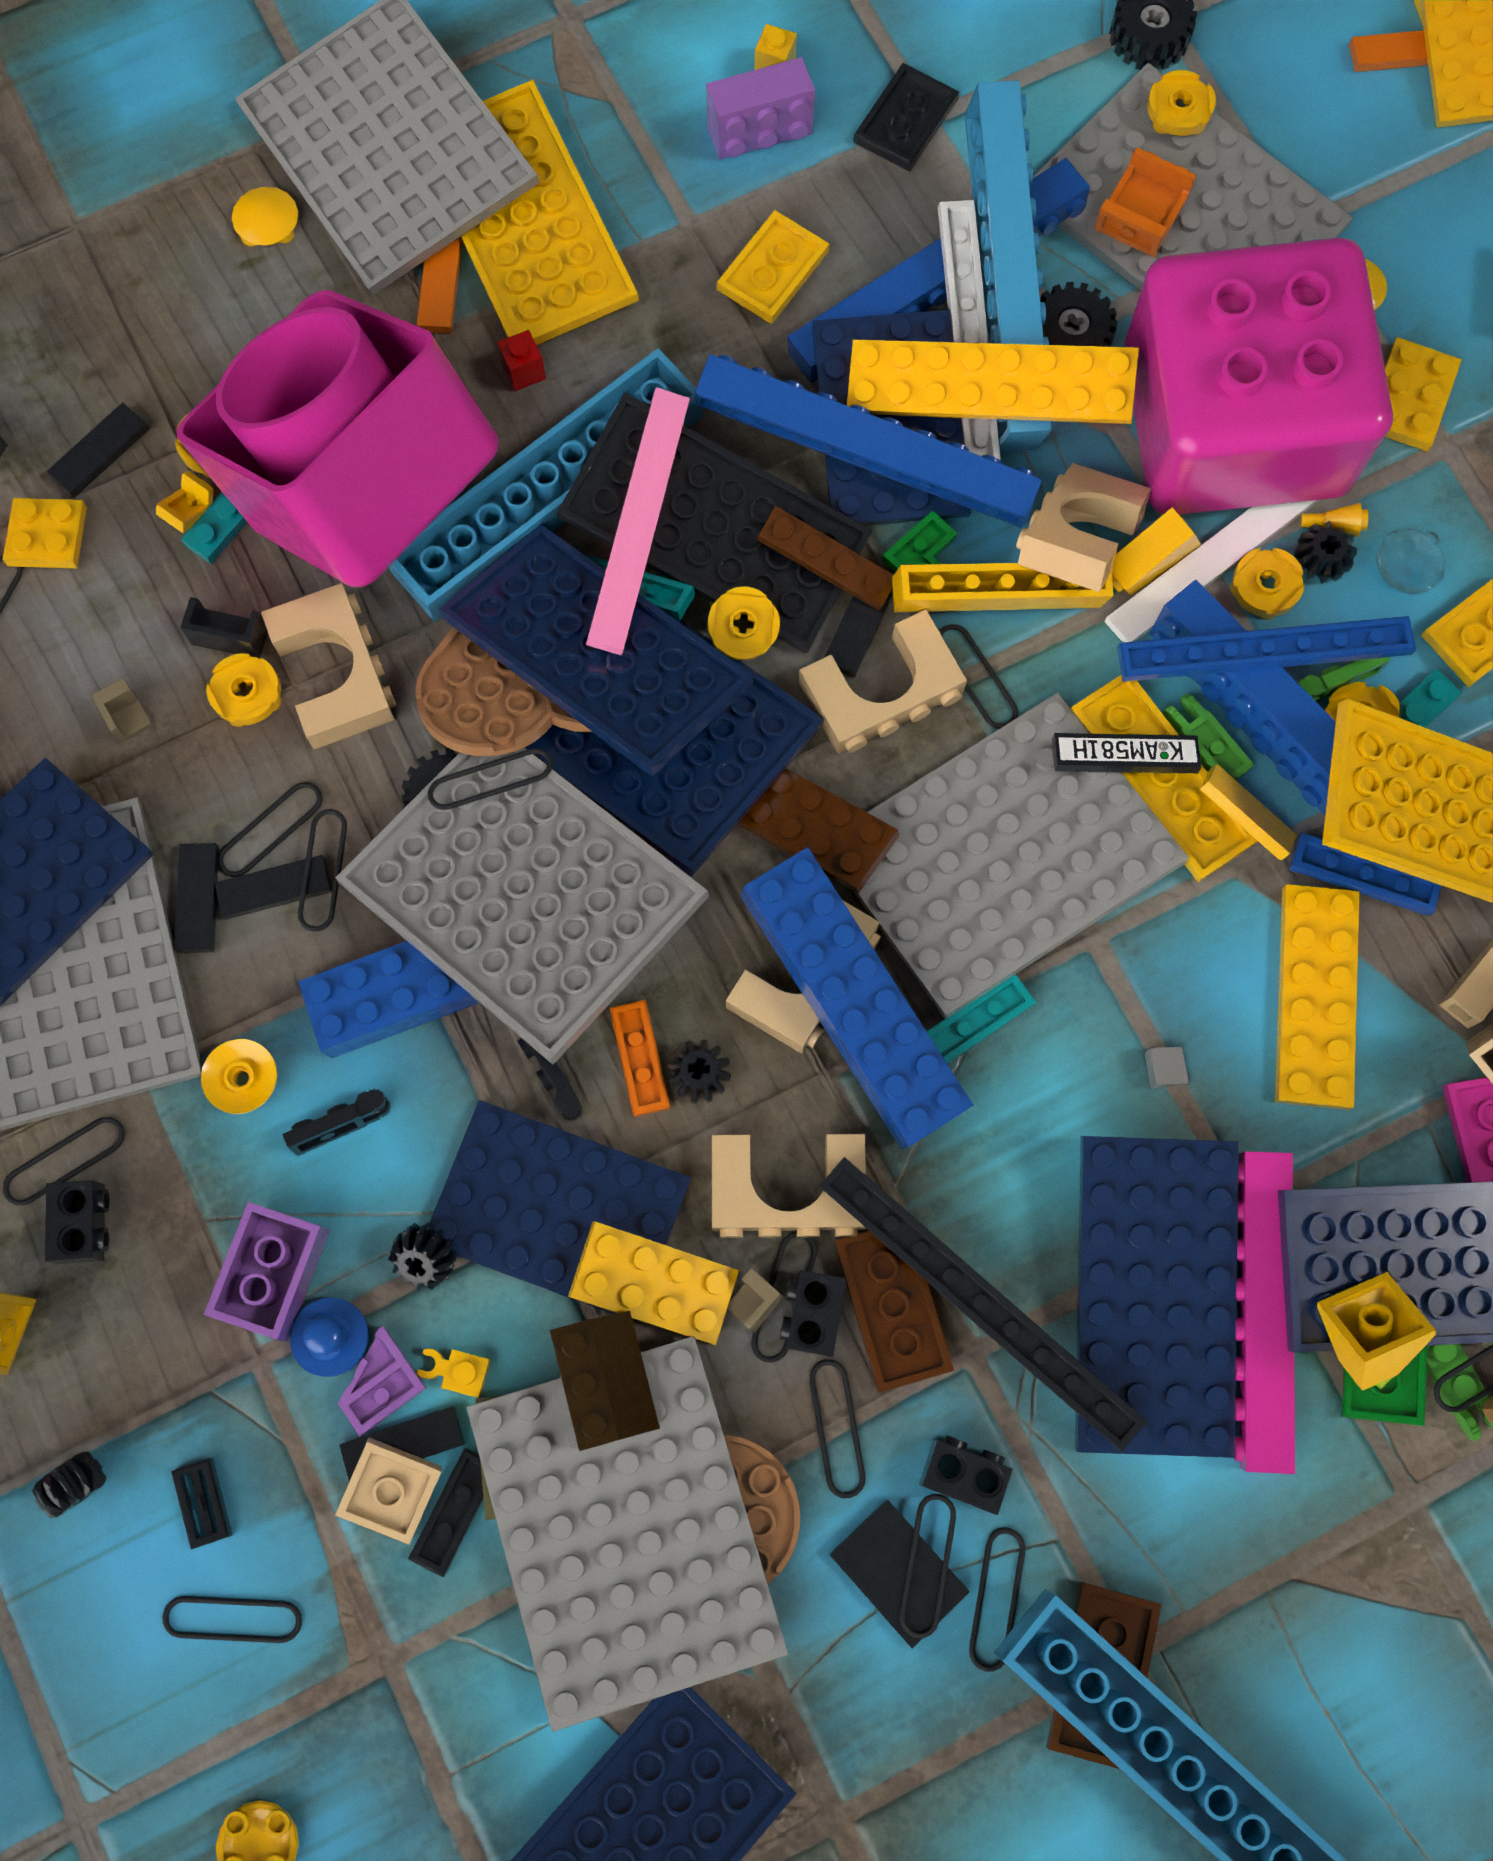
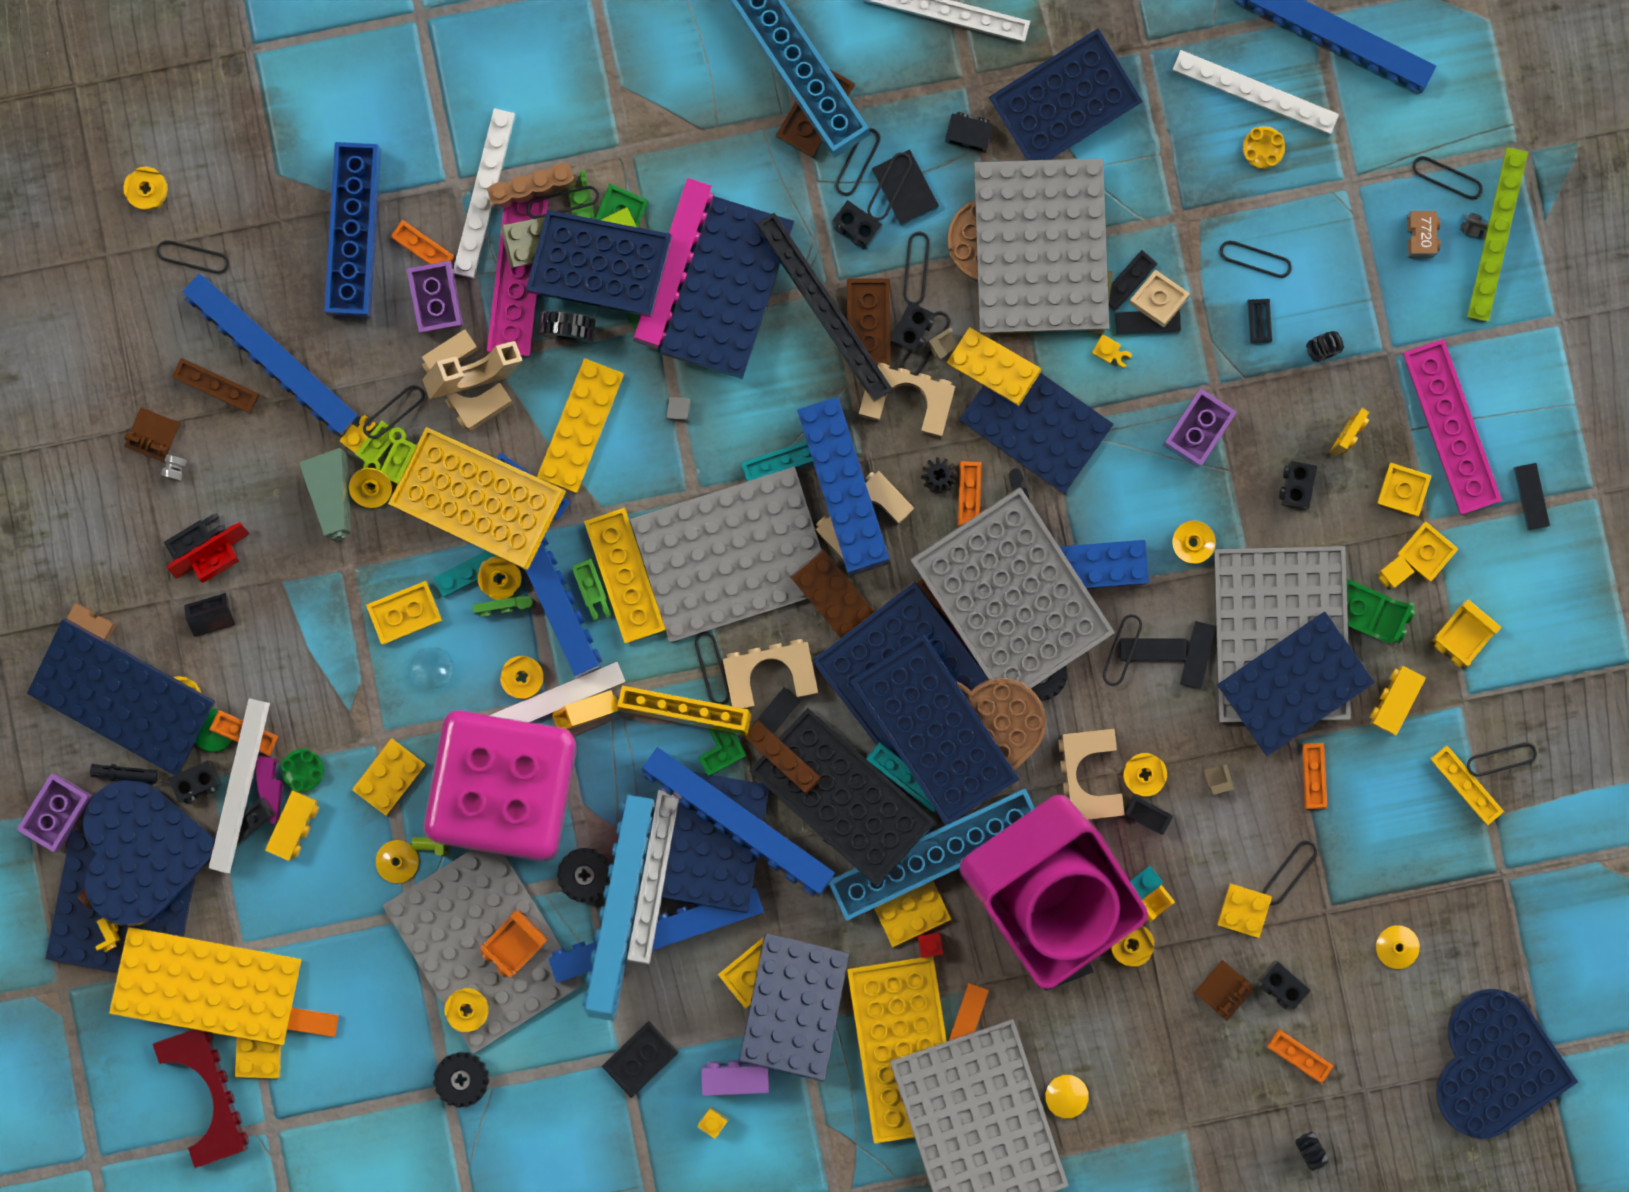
camera: 160 degrees left, 10 degrees up
black piece [3,1117,125,1206] -> none
black tile [47,402,150,498] -> none
black piece [218,782,322,877] -> none
black hinge [282,1088,391,1156] -> none
blue plate [290,1297,369,1377] -> none
medium lavender wing [338,1326,427,1436] -> none
black gear [388,1222,458,1290] -> none
black piece [428,748,553,810] -> none
dark brown slope [550,1311,660,1451] -> none
bright pink tile [586,387,690,655] -> none
yellow plate [707,587,780,661] -> none
yellow plate [847,340,1139,424] -> none
tan arch [1016,463,1151,592] -> none
tile [1052,733,1202,774] -> none
blue tile [1117,616,1416,682] -> none
yellow tile [1200,764,1297,860] -> none
black gear [1294,521,1358,584] -> none
yellow cone [1300,502,1368,537] -> none
yellow slope [1317,1272,1436,1391] -> none
none -> black bush [540,311,596,343]
none -> dark blue plate [738,933,849,1082]
none -> yellow plate [874,880,951,947]
none -> black brick [945,112,993,153]
none -> reddish brown hinge [1194,960,1255,1021]

